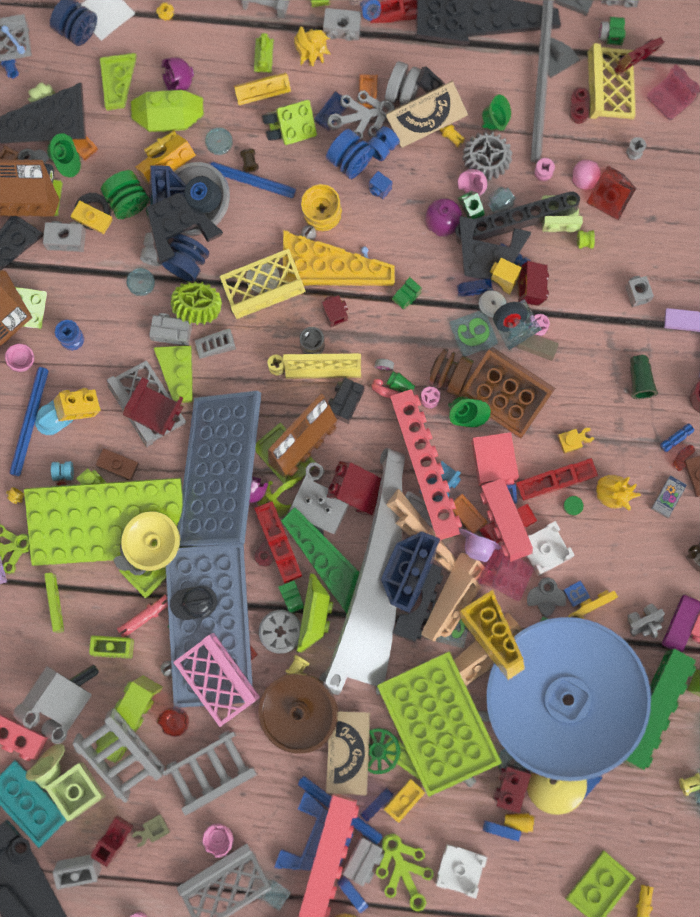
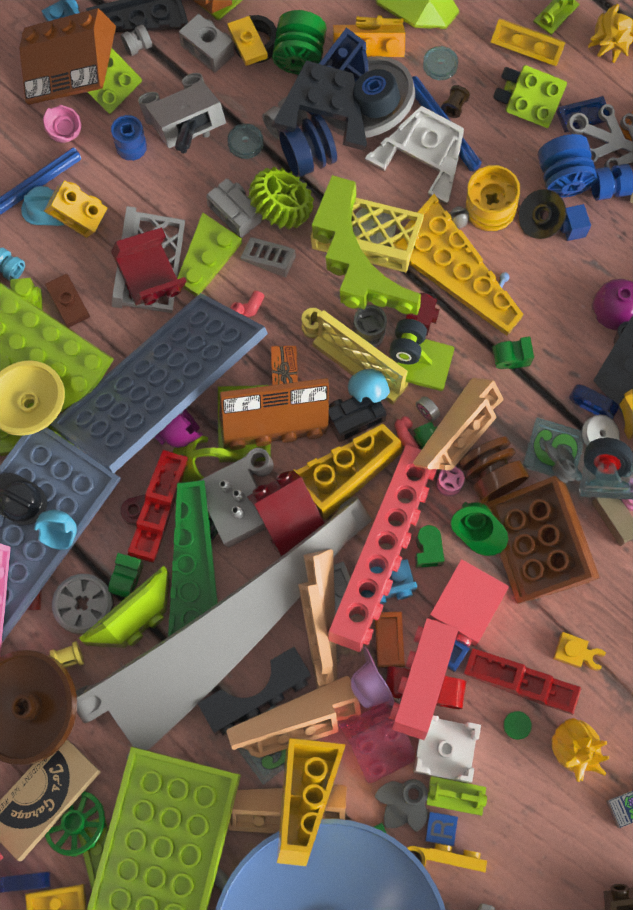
camera: 35 degrees right, 5 degrees down
dark blue wedge [381,531,440,613] -> none
none -> medium azure hair [34,509,77,550]
none -> light grey wheel [121,24,152,57]
none -> light grey piece [138,73,226,154]
none -> coral arm [230,291,265,317]
none -> tile [271,346,298,385]
none -> yellow wedge [294,424,402,520]
none -> lime arch [312,175,421,315]
none -> medium azure hair [348,368,390,403]
none -> white wing [365,106,464,205]
none -> lime plate [389,319,455,391]
none -> light nougat wedge [413,378,504,470]
none -> green leg [414,525,444,568]
none -> lime hinge [426,776,487,816]
none -> black dish [519,189,566,239]
none -> dark grey plate [543,441,582,483]

